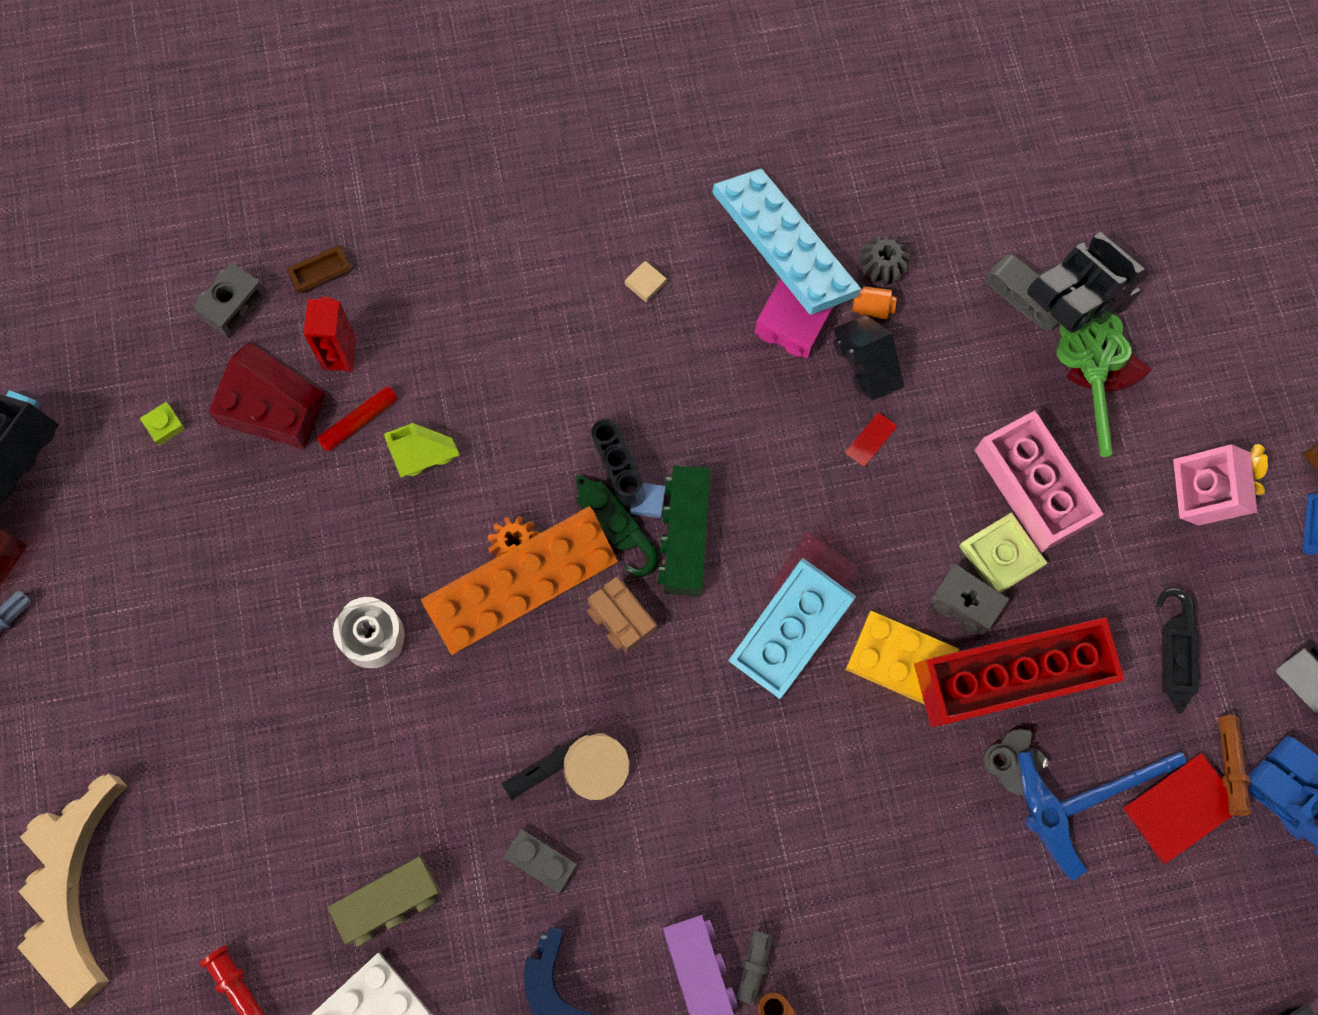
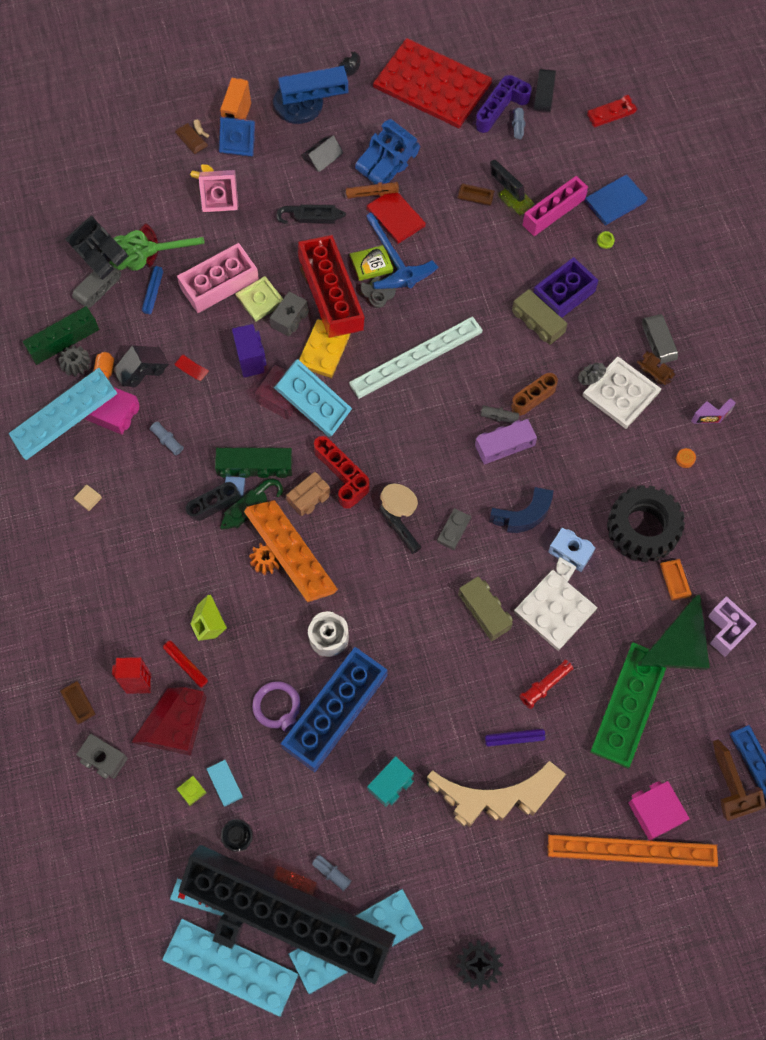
camera: 90 degrees left, 5 degrees down
none -> dark green brick [22,306,100,365]
none -> blue axle [142,266,163,315]
none -> sand blue pin [150,422,184,455]
none -> medium azure tile [207,760,243,807]
none -> black hair [221,819,253,852]
none -> dark purple brick [232,324,267,378]
none -> medium lavender piece [252,681,300,732]
none -> blue brick [281,647,388,773]
none -> red beam [314,436,370,509]
none -> lime slope [349,245,393,281]
none -> light aqua tile [349,317,482,399]
none -> teal brick [367,756,414,807]
none -> reddish brown tile [457,183,495,206]
none -> dark purple axle [485,729,546,747]

